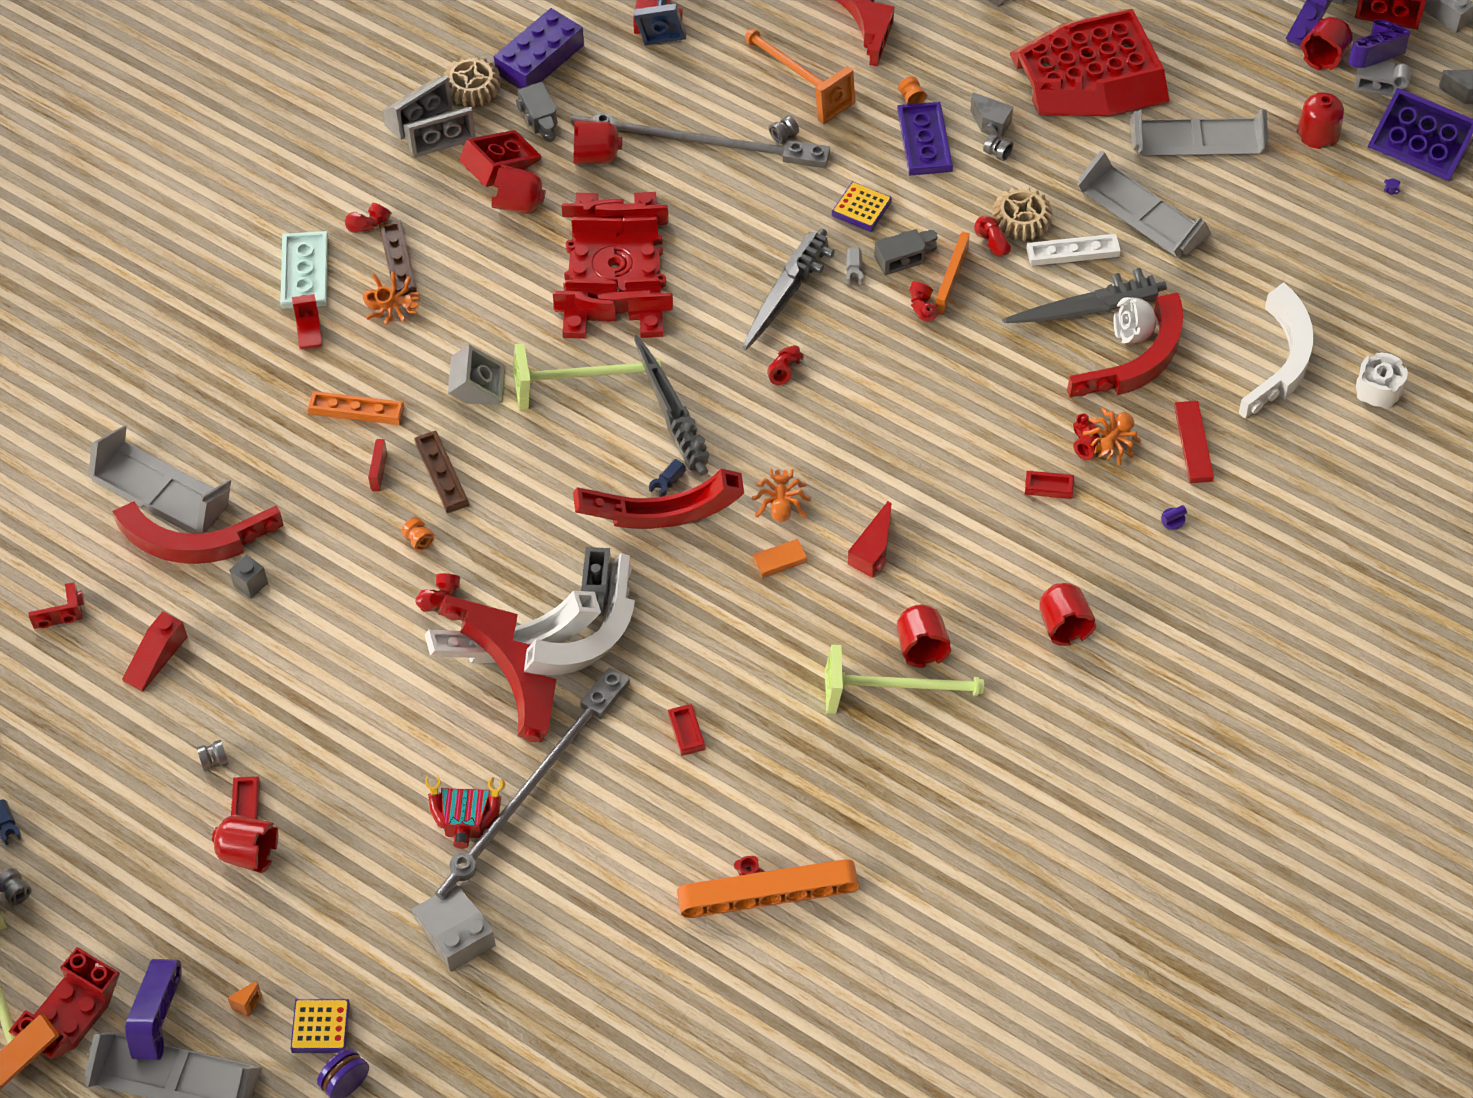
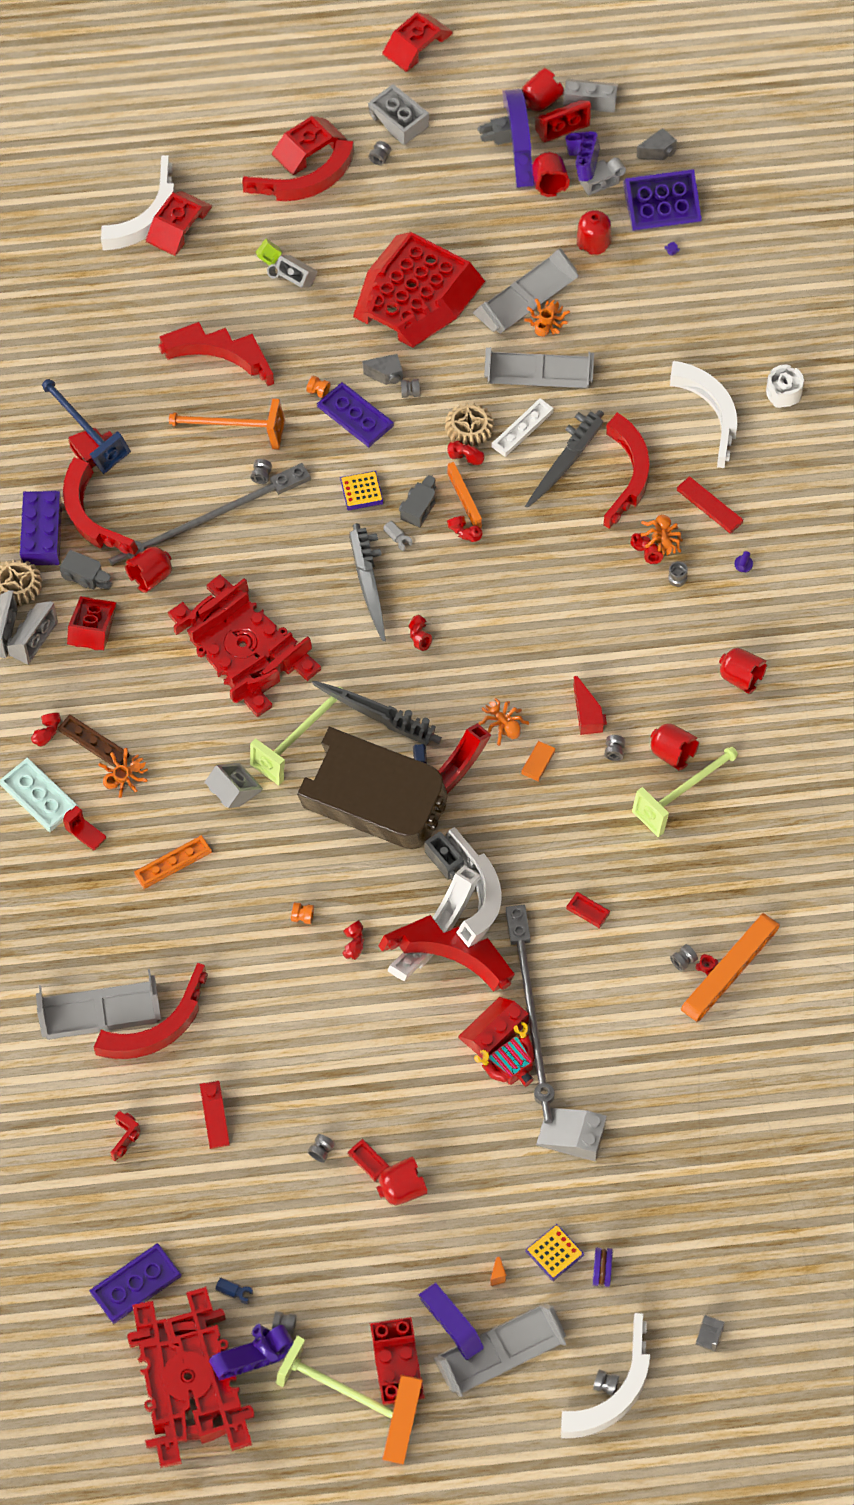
camera: 40 degrees left, 5 degrees up
dark grey brick [229,554,268,599] -> none
red tile [368,439,387,491] -> none
reddish brown tile [414,430,469,513] -> none
red cylinder [491,164,546,214] -> none
red tile [1024,471,1074,499] -> none
white cylinder [1114,297,1157,344] -> none
none -> red arch [63,457,139,555]
none -> dark brown piece [297,726,448,849]
none -> red slope [458,997,529,1059]
none -> orange animal [524,298,570,337]
none -> flat silver wheel [604,735,625,761]
none -> flat silver wheel [668,561,688,587]
none -> flat silver wheel [670,944,698,972]

